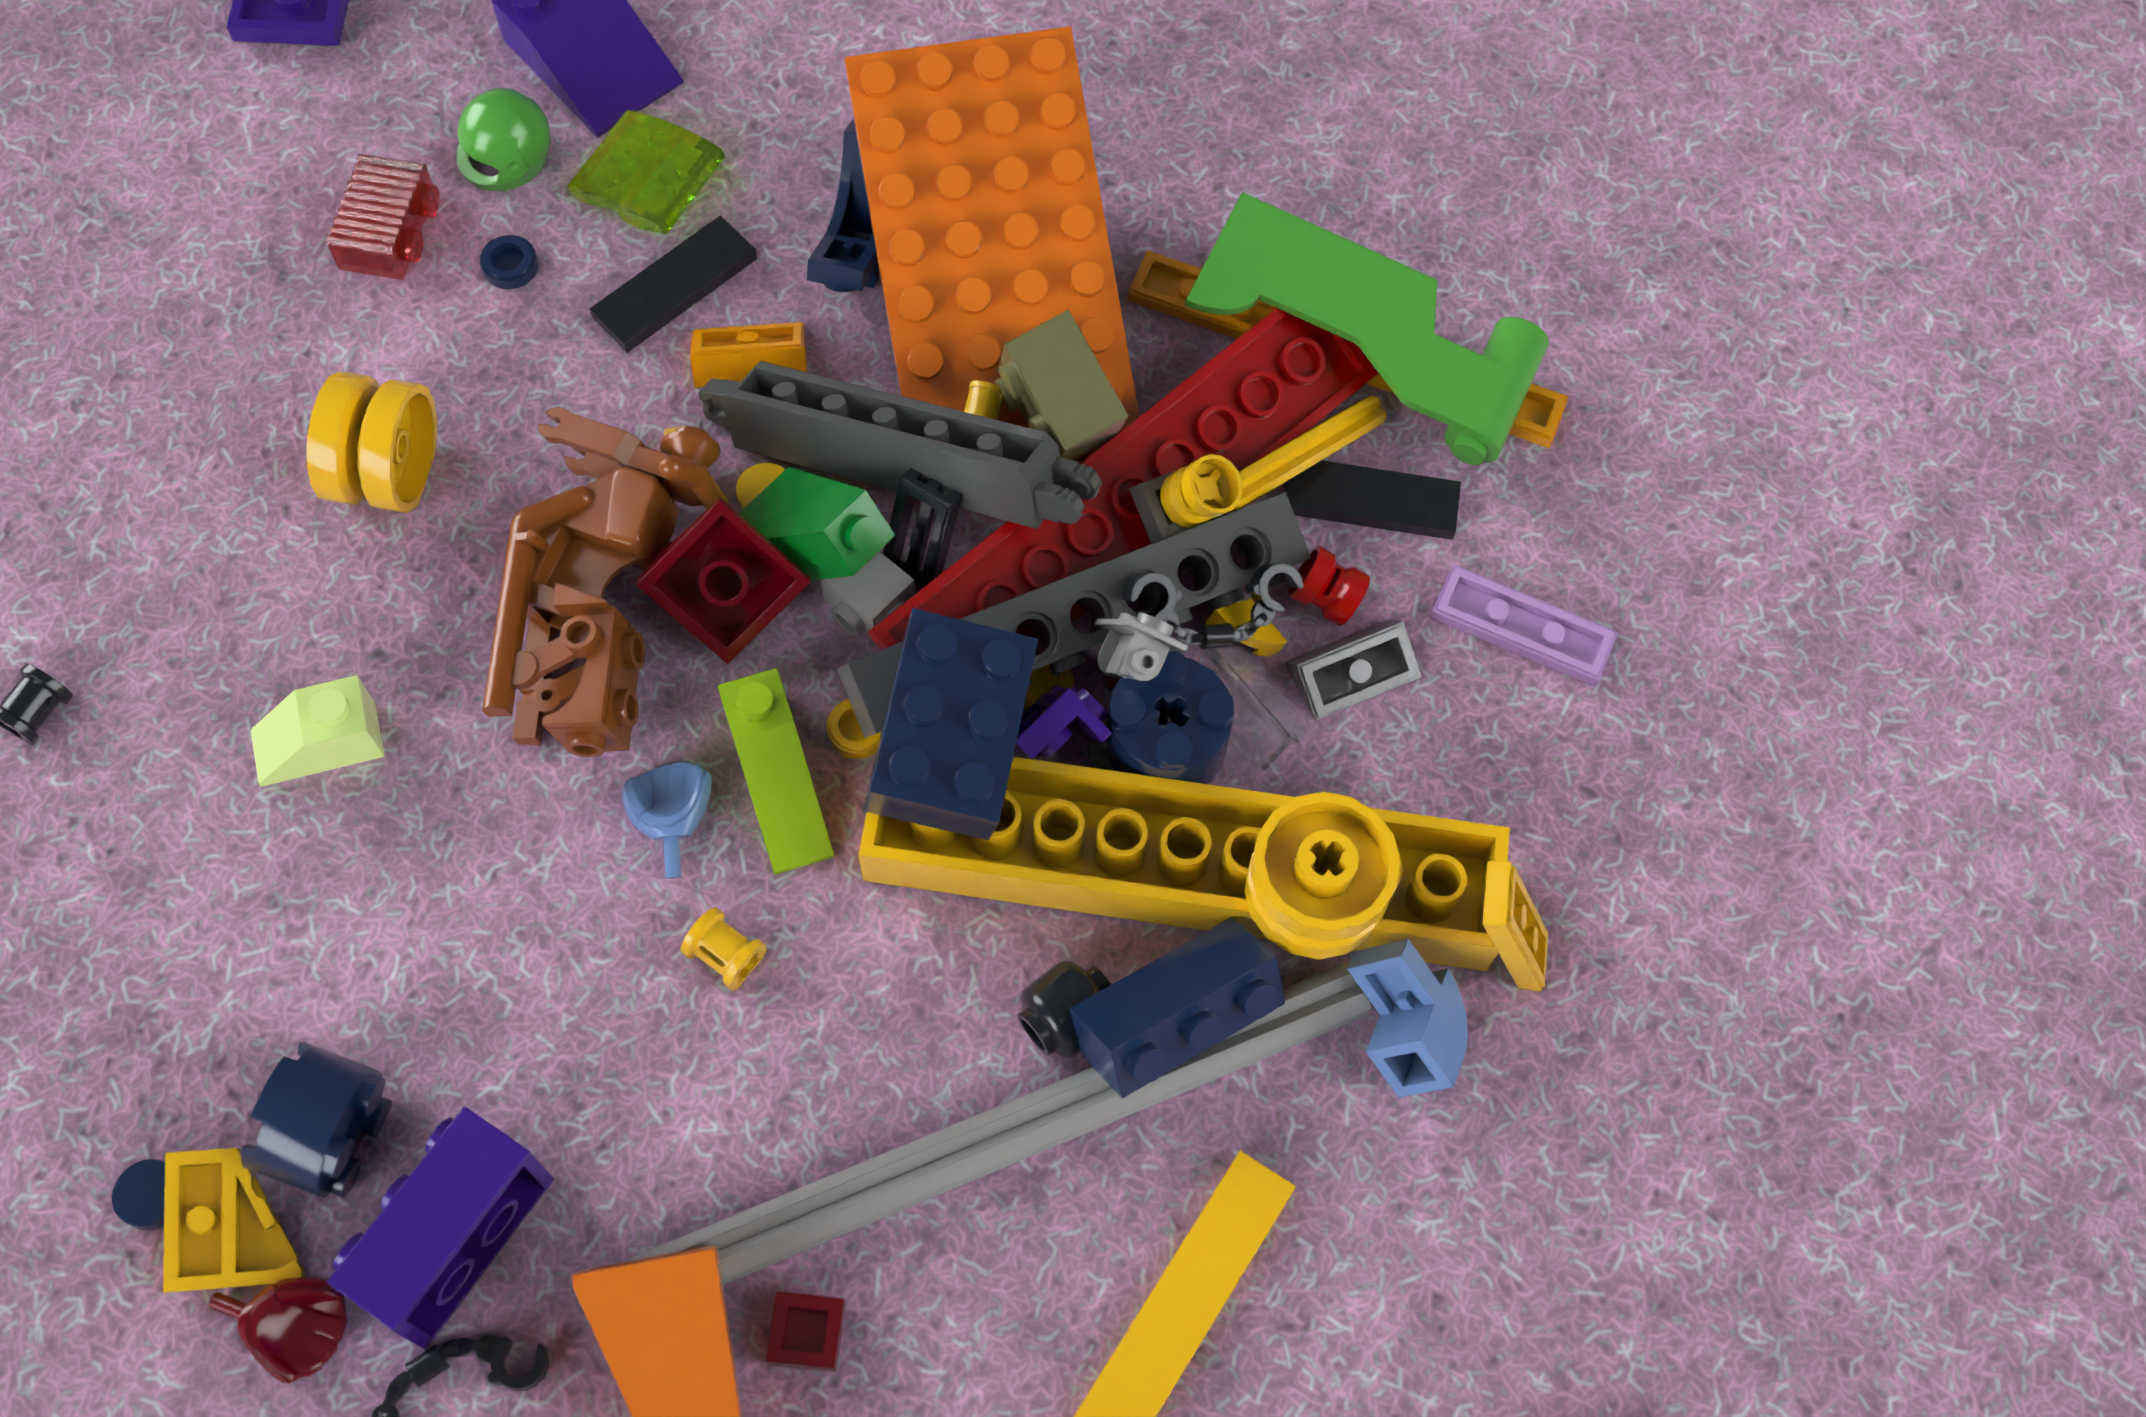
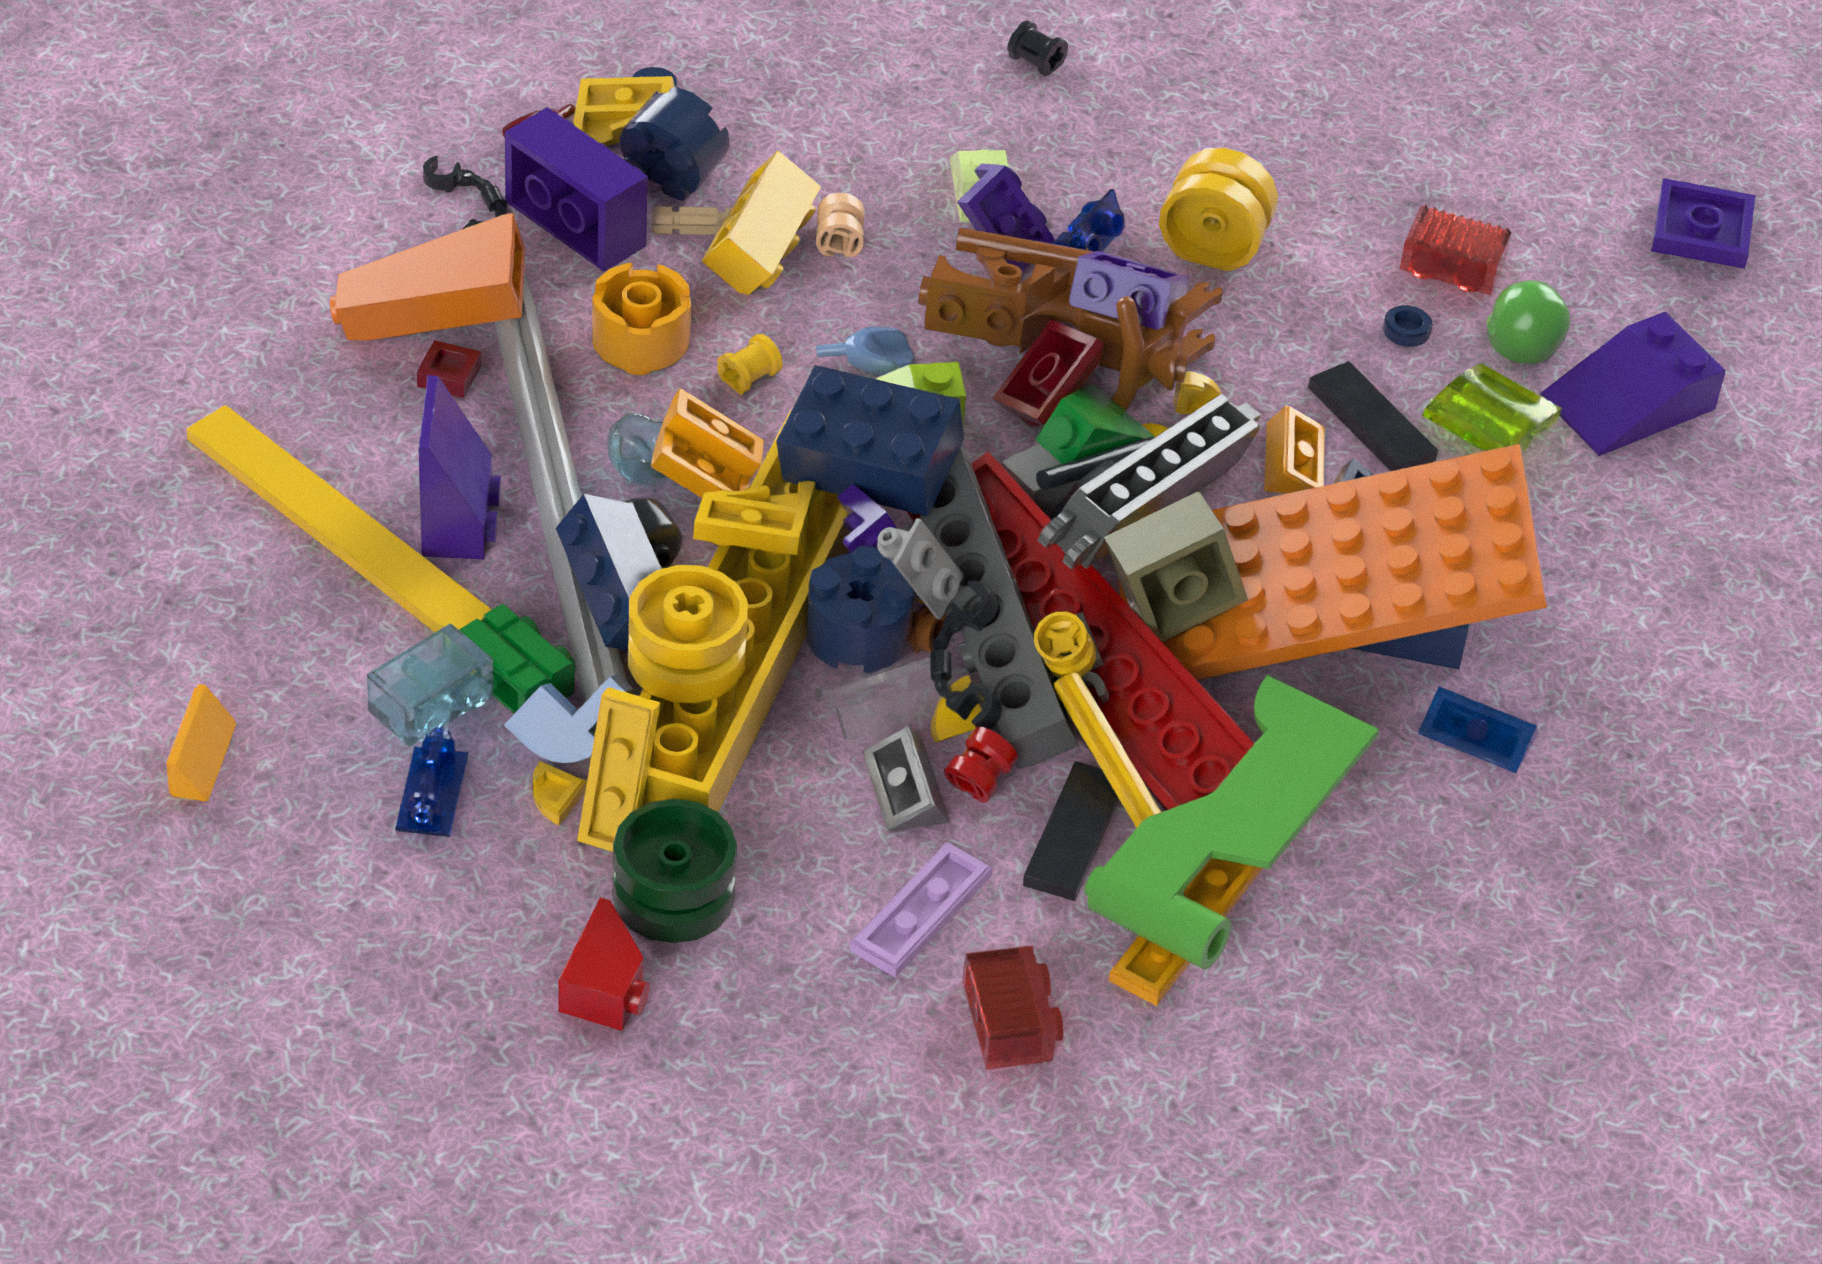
camera: 100 degrees right, 20 degrees down
none -> clear light blue brick [367,623,493,747]
none -> clear blue hinge [395,727,468,837]
none -> dark purple slope [418,375,501,560]
none -> green brick [456,603,576,714]
none -> yellow tile [532,761,587,825]
none -> red slope [558,897,650,1031]
none -> light orange brick [591,263,691,375]
none -> clear light blue hair [607,413,668,486]
none -> dark green wheel [612,799,737,943]
none -> light orange slope [651,388,764,498]
none -> tan axle [652,206,732,235]
none -> yellow wing [693,481,815,555]
none -> yellow brick [701,150,821,295]
none -> light nougat wheel [816,193,865,257]
none -> dark purple bracket [957,163,1055,272]
none -> clear red brick [962,945,1064,1070]
none -> black bar [1036,437,1154,490]
none -> clear blue hinge [1051,189,1126,252]
none -> bracket [1069,251,1189,329]
none -> clear blue slope [1418,686,1538,773]

